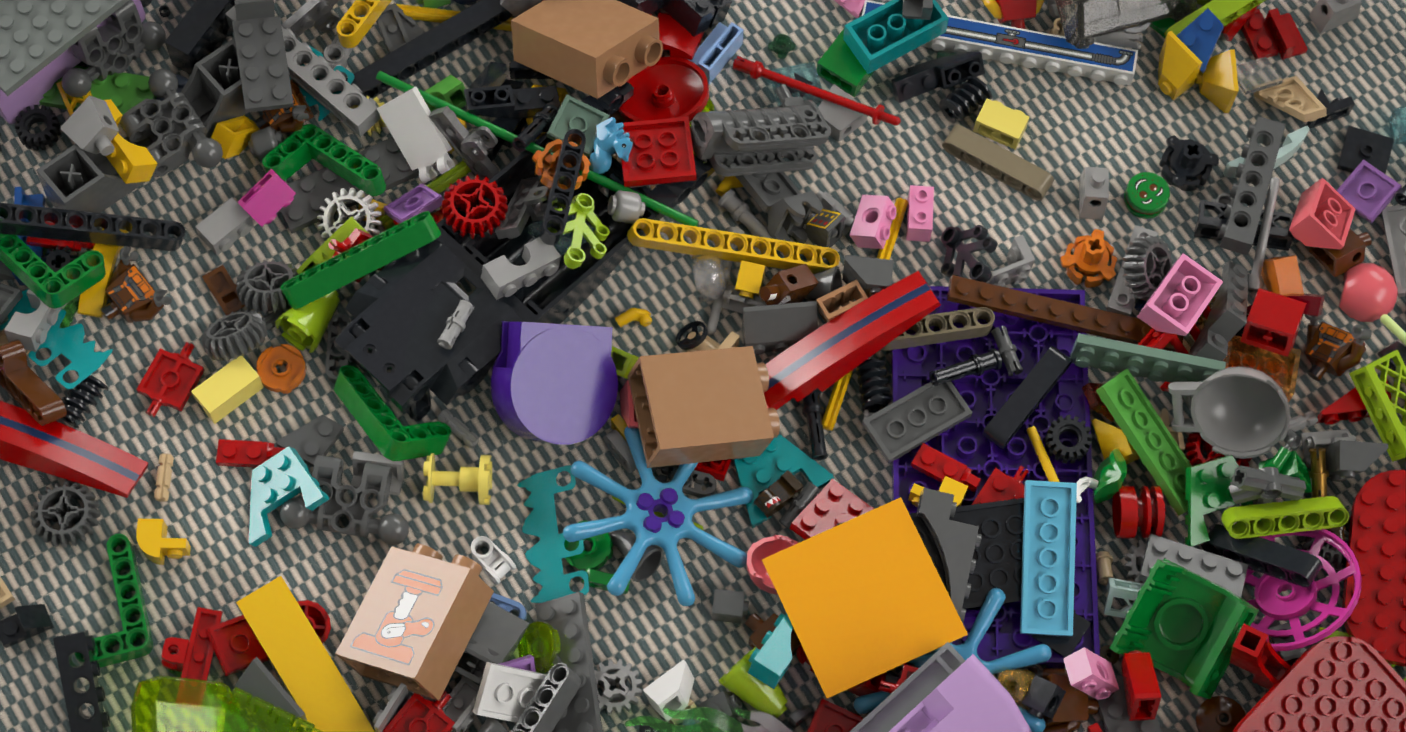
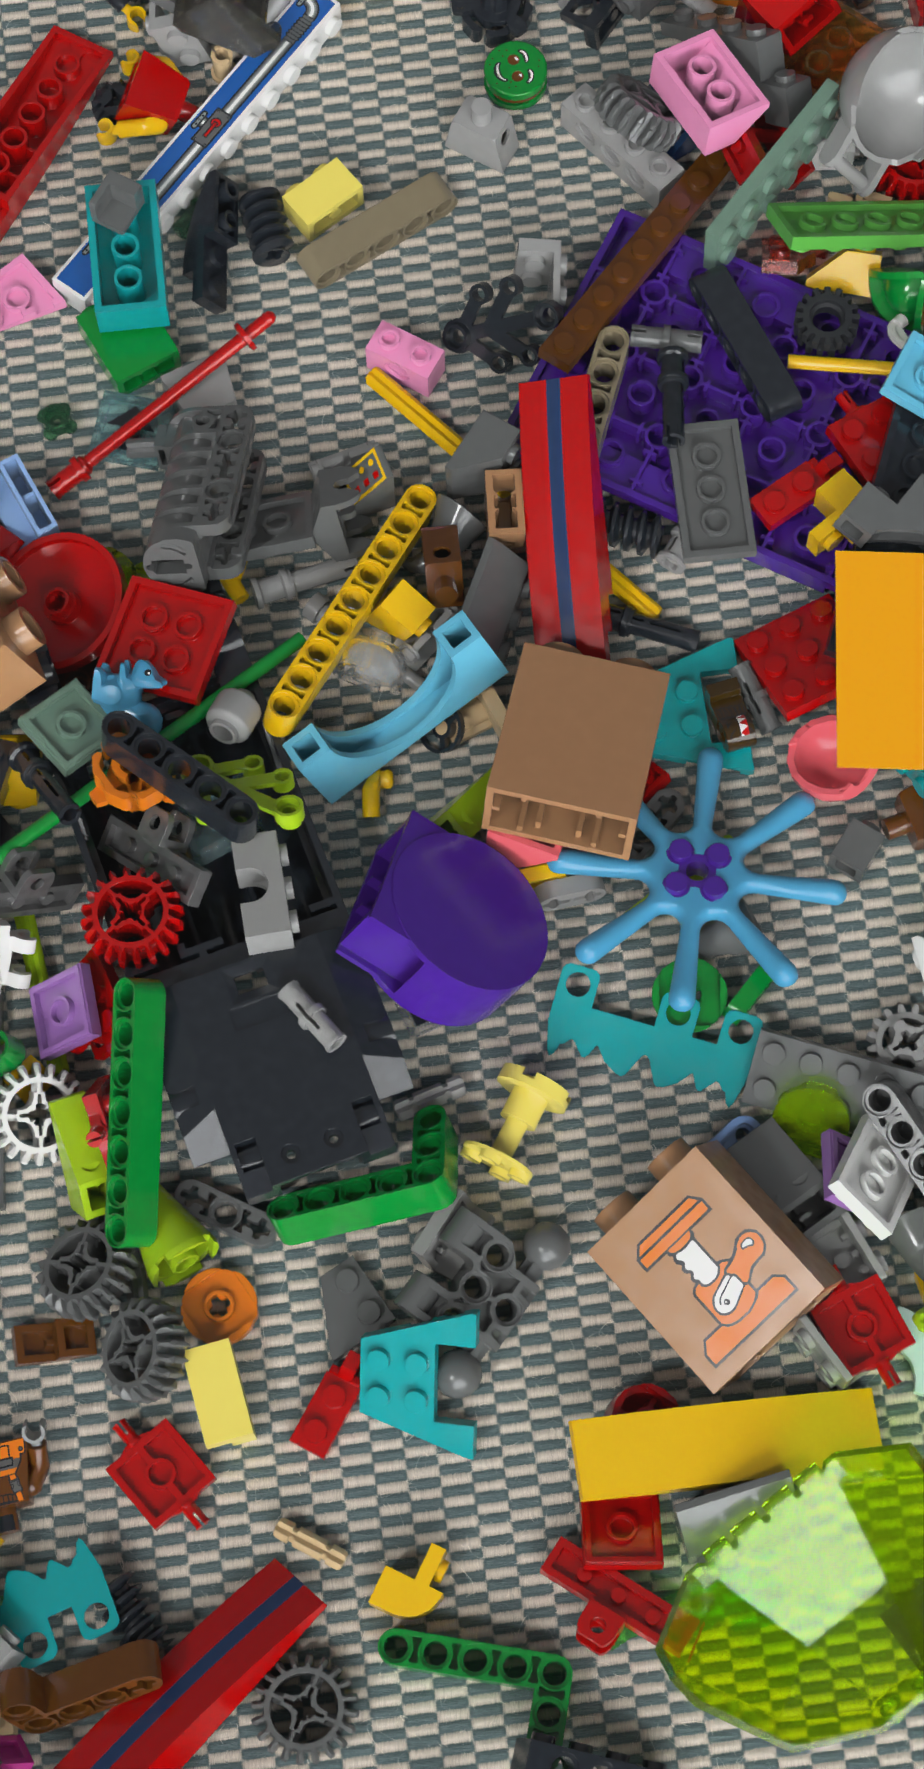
camera: 60 degrees left, 5 degrees up
white piece [471,536,517,585] -> none
bright pink brick [850,195,896,249] -> none
orange piece [1060,229,1117,288] -> none
none -> medium azure arch [282,610,509,804]

